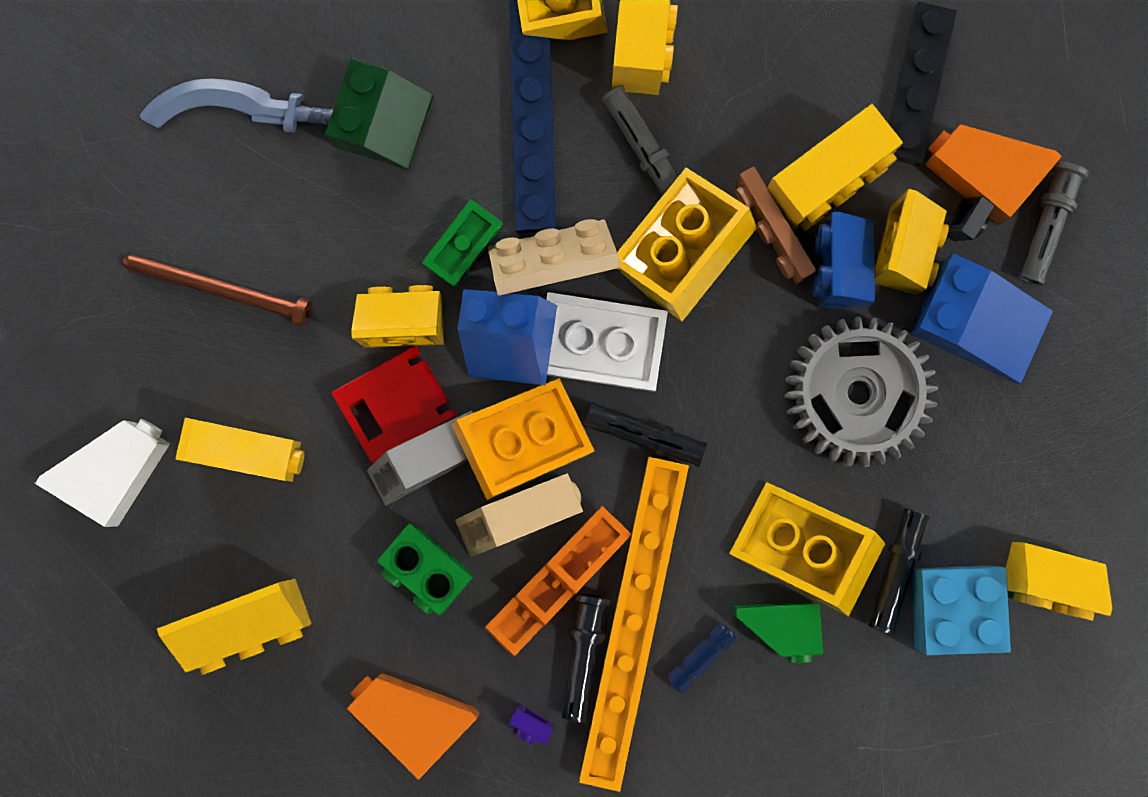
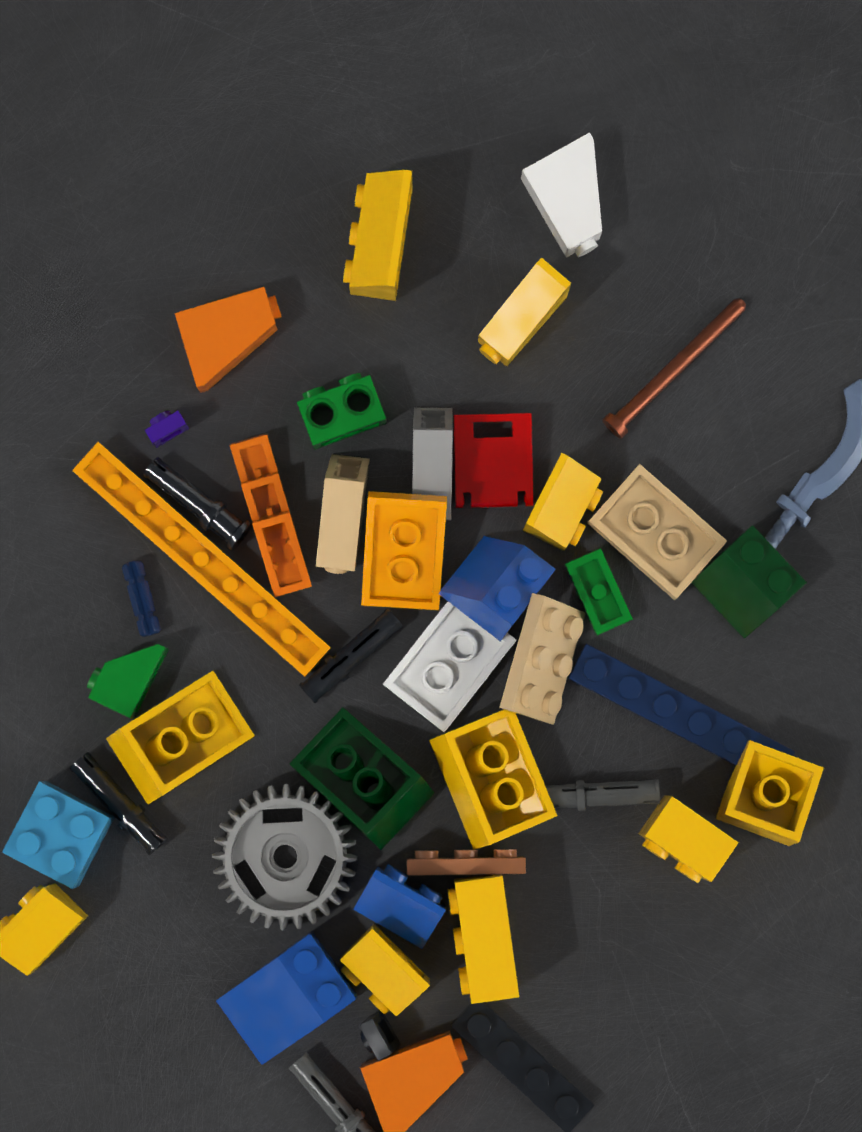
camera: 115 degrees right, 0 degrees up
none -> dark green slope [289,707,435,850]
none -> tan plate [587,464,727,600]

